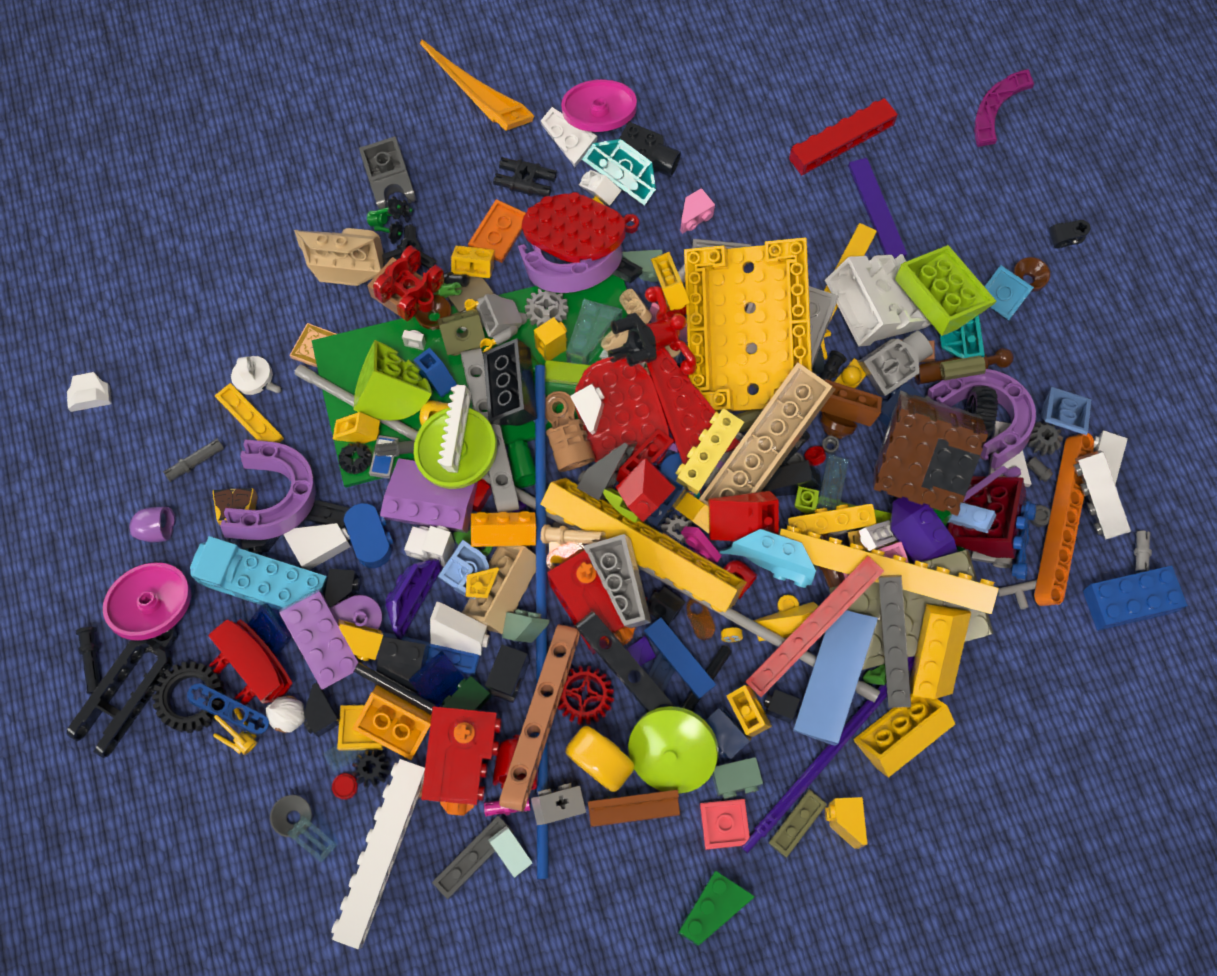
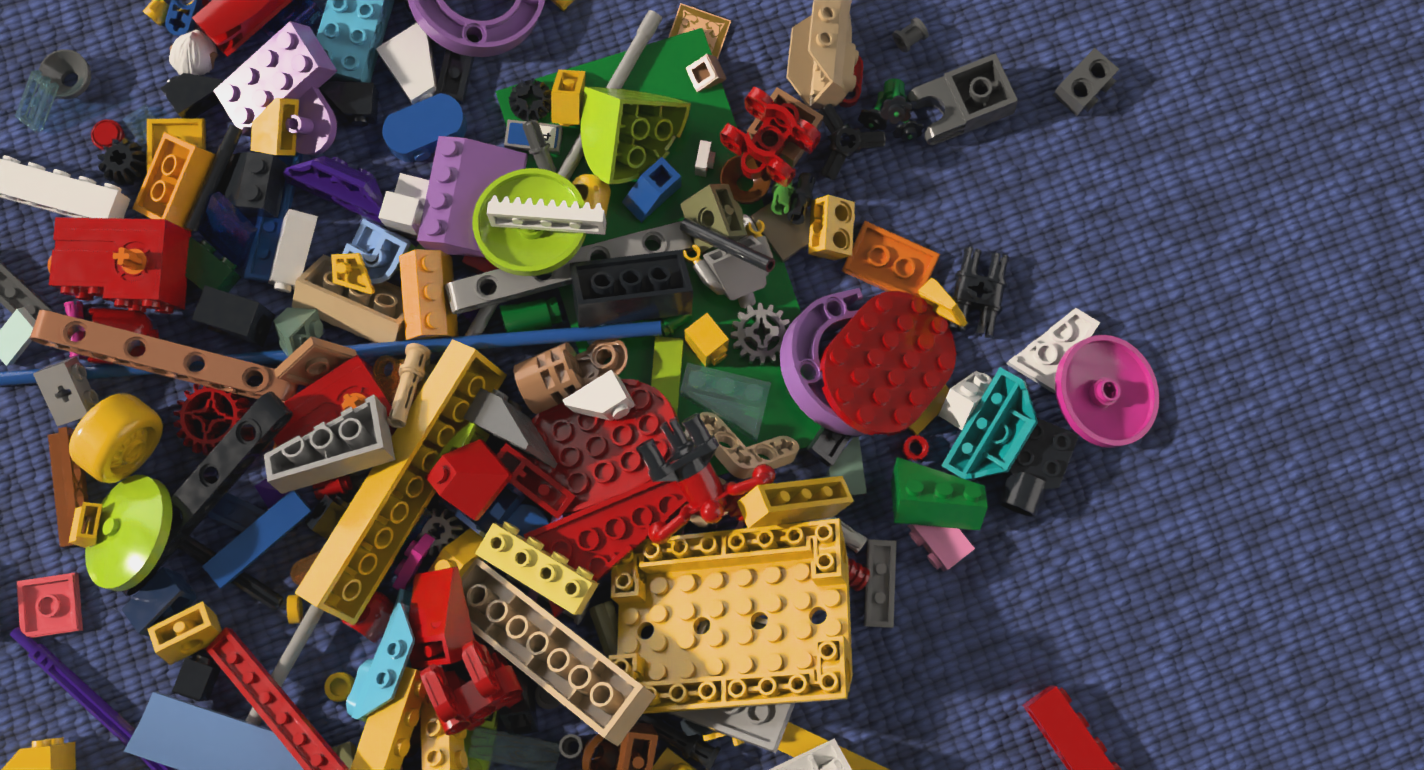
camera: 85 degrees right, 10 degrees up
light orange plate [420,39,534,131] -> none
sand green brick [712,757,763,799] -> none
yellow slope [753,602,818,641] -> none
olive tile [768,790,827,858] -> none
red tile [804,446,826,466] -> none
none -> yellow piece [69,502,102,548]
none -> medium nougat tile [274,336,357,387]
none -> red piece [420,639,523,735]
none -> black piece [680,218,775,272]
none -> medium nougat slope [686,54,726,92]
none -> green wedge [891,457,988,531]
none -> dark grey bush [892,17,929,53]
none -> yellow slope [918,278,968,327]
none -> dark grey brick [1053,48,1119,116]

